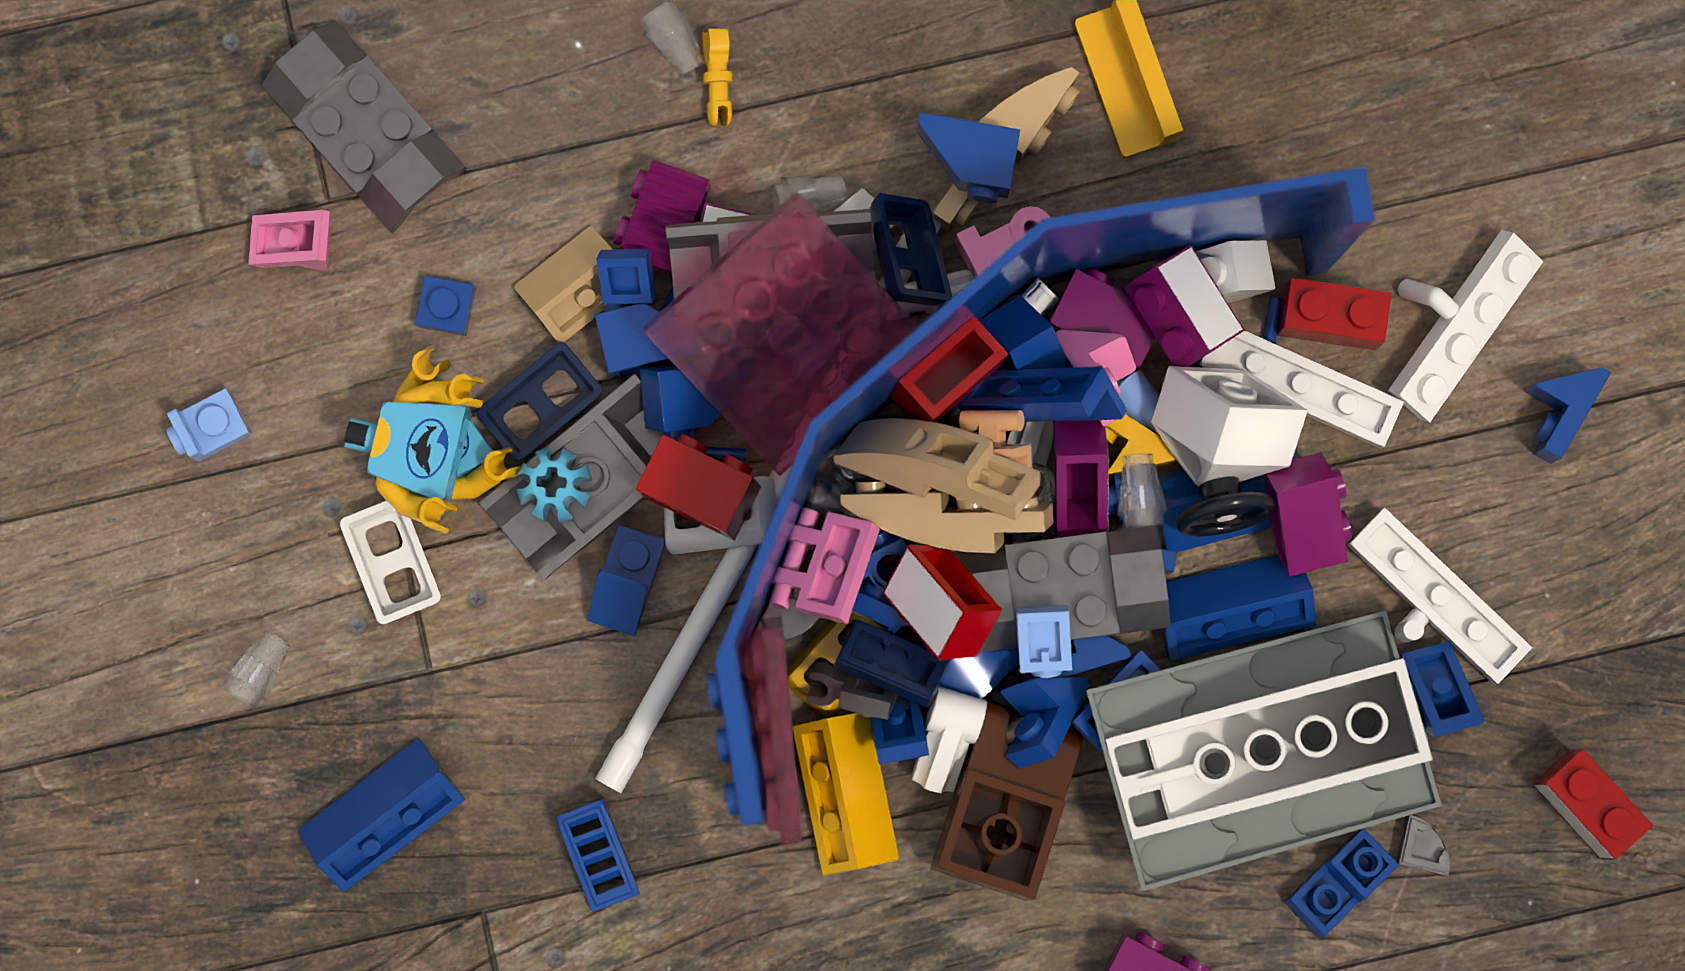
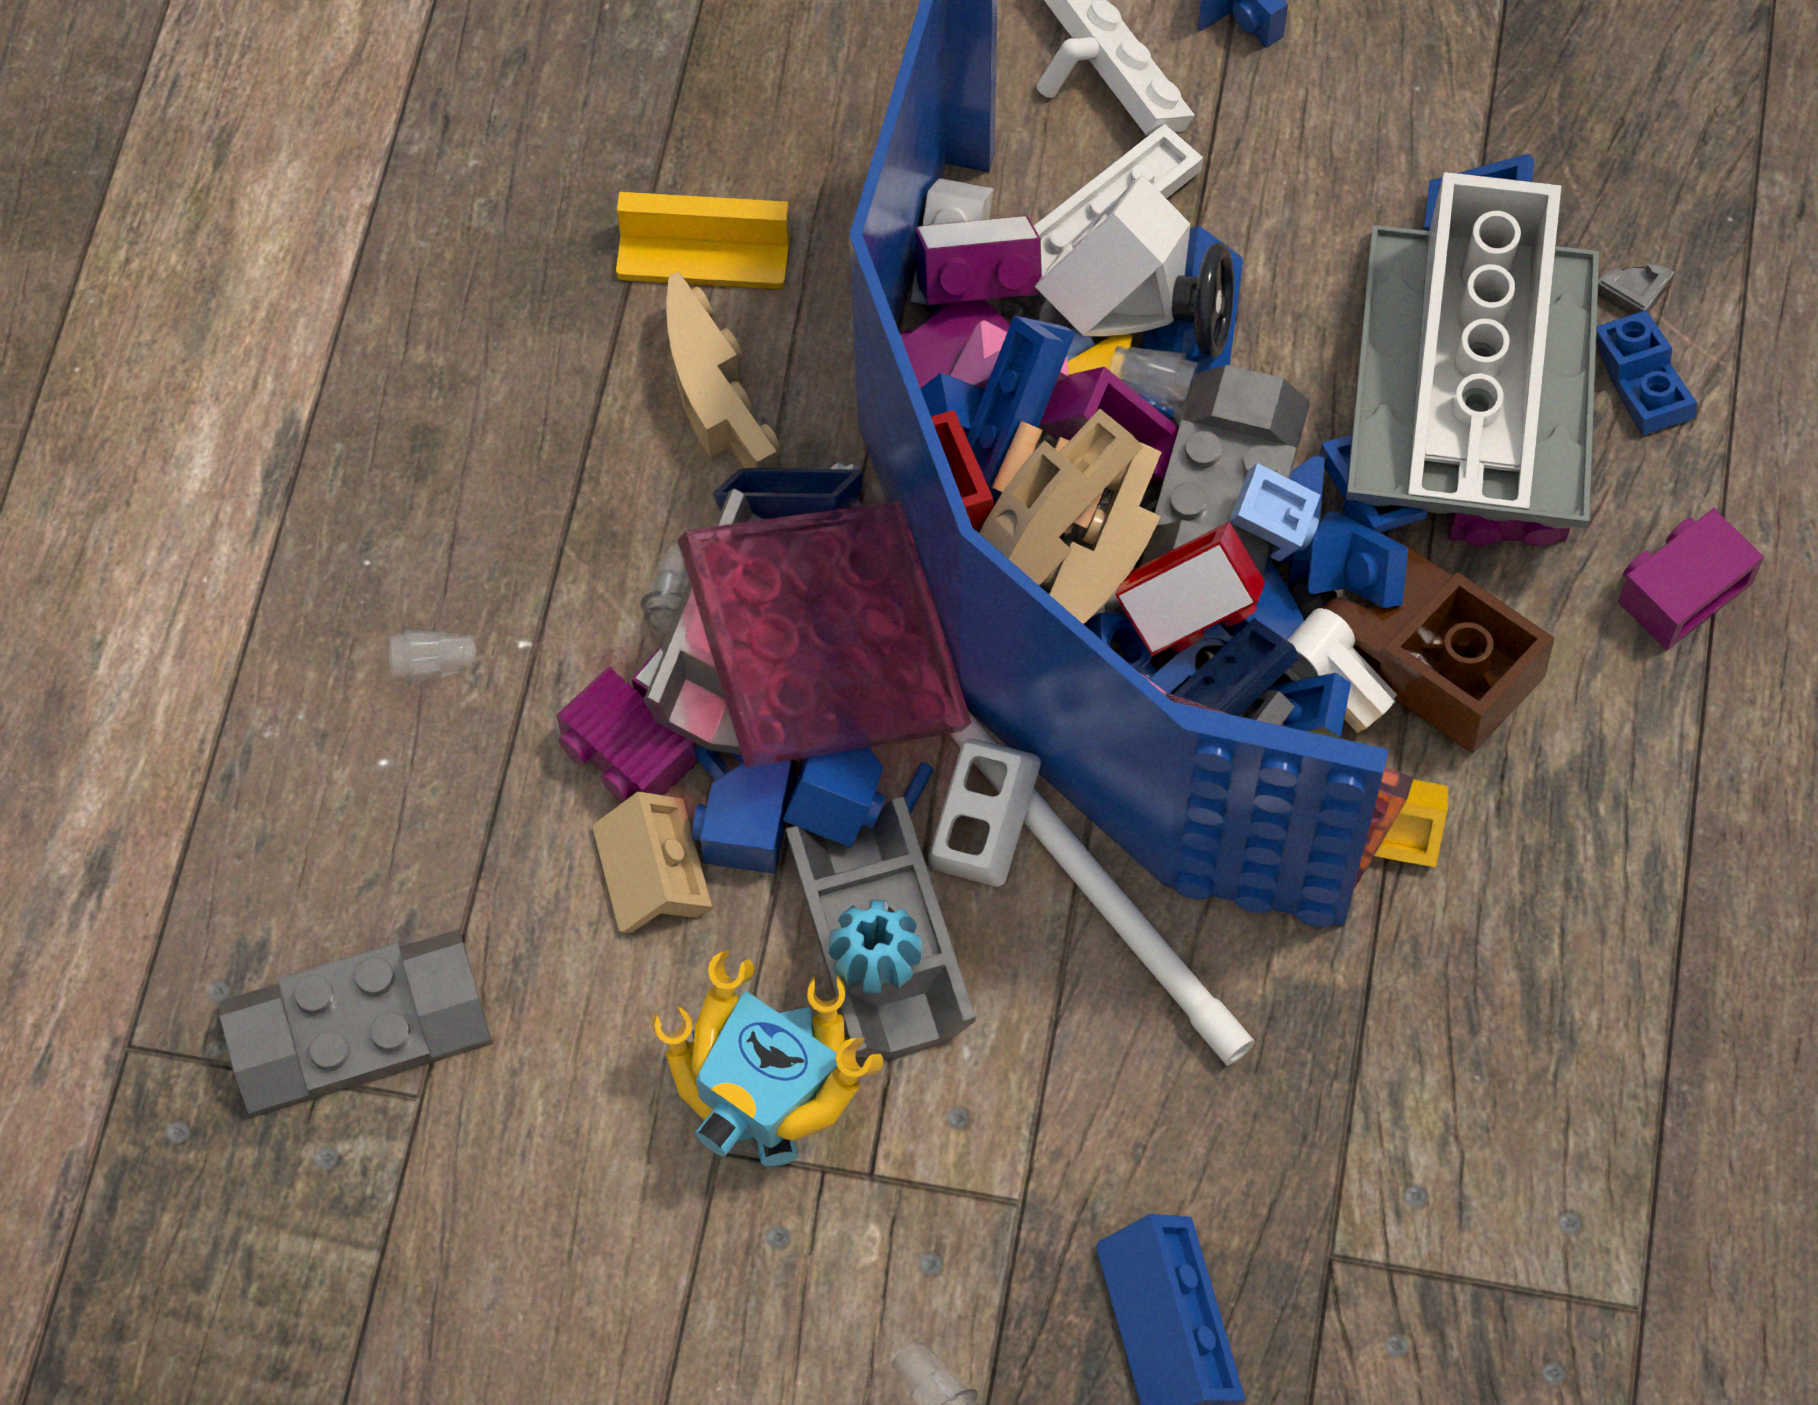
camera: 65 degrees left, 20 degrees down
light blue bracket [166,388,252,462] -> none
bright pink slope [248,210,331,271] -> none
white piece [340,501,441,624] -> none
blue plate [415,276,476,336] -> none
dark blue piece [477,342,602,461] -> none
blue slope [555,799,641,912] -> none
blue slope [587,524,666,636] -> none
blue plate [596,249,656,304] -> none
red brick [635,434,762,541] -> none
yellow piece [702,29,733,127] -> none
blue slope [917,112,1020,203] -> none
bright pink leg [954,206,1051,279] -> none
blue panel [1162,555,1317,661] -> none
blue piece [1264,297,1282,343] -> none
magenta brick [1264,452,1352,577] -> none
red brick [1277,278,1392,350] -> none
white plate [1347,507,1532,685] -> none
red brick [1533,749,1653,860] -> none

